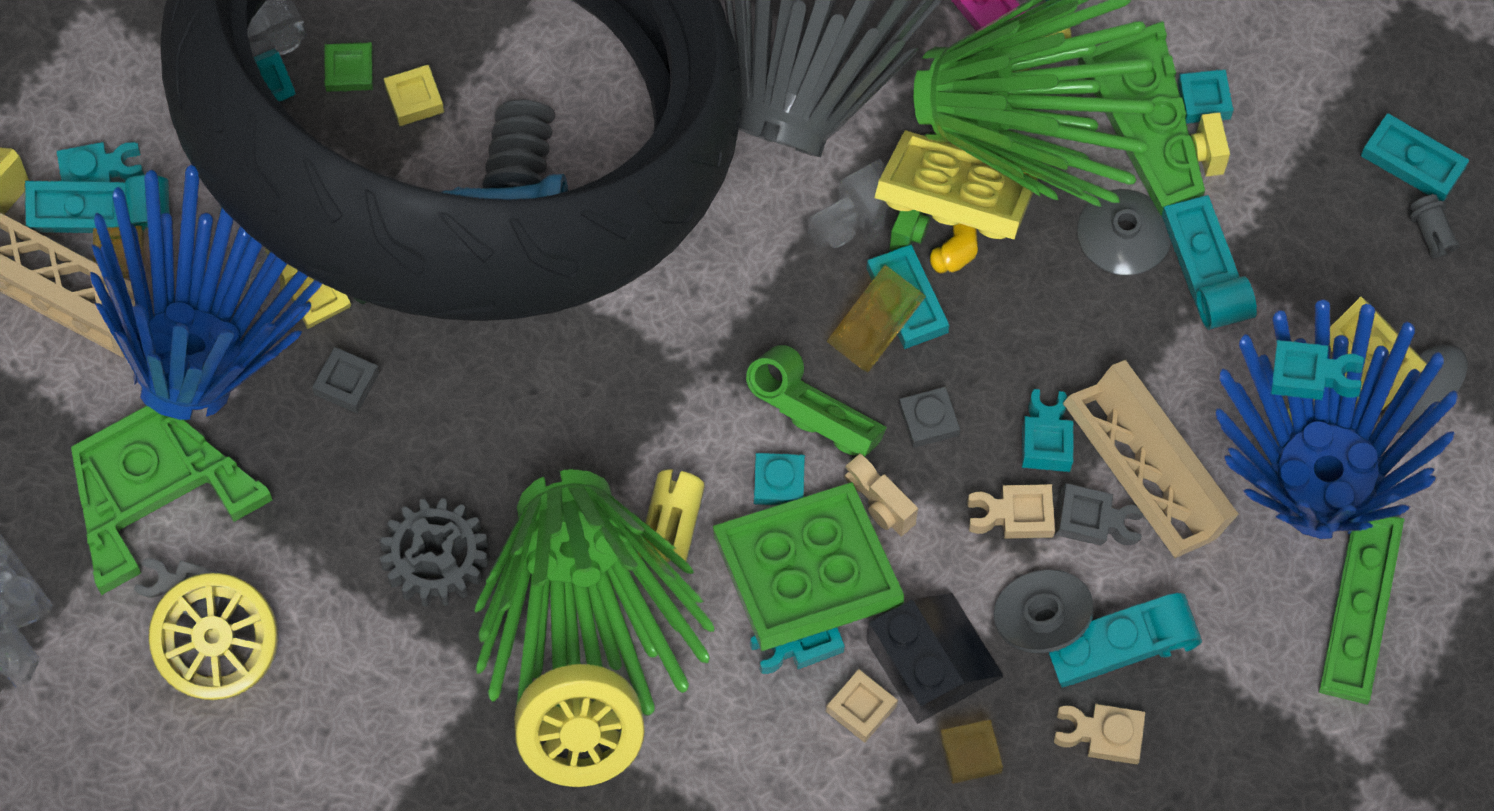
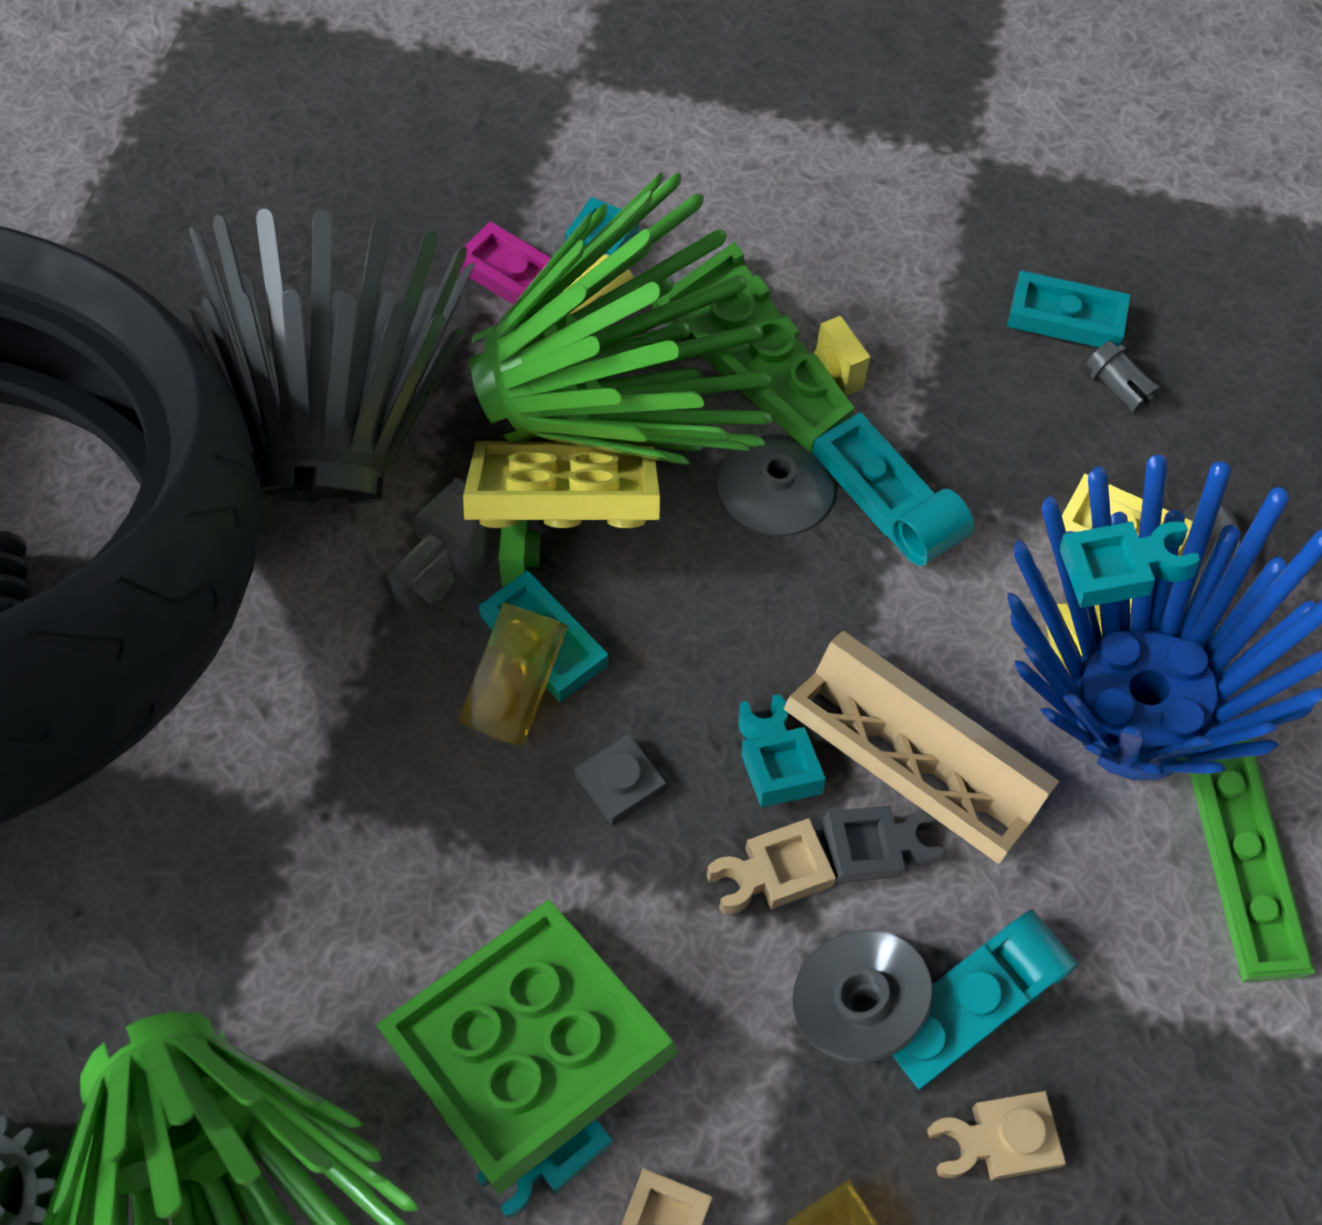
camera: 20 degrees left, 5 degrees down
light yellow arm [638,469,705,562] -> none
bright green plate [746,345,887,457] -> none
teal plate [754,453,805,505] -> none
tan plate [844,454,918,537] -> none
black slope [866,593,1004,724] -> none
yellow arm [930,223,978,273] -> none
teal plate [1177,70,1234,124] -> none

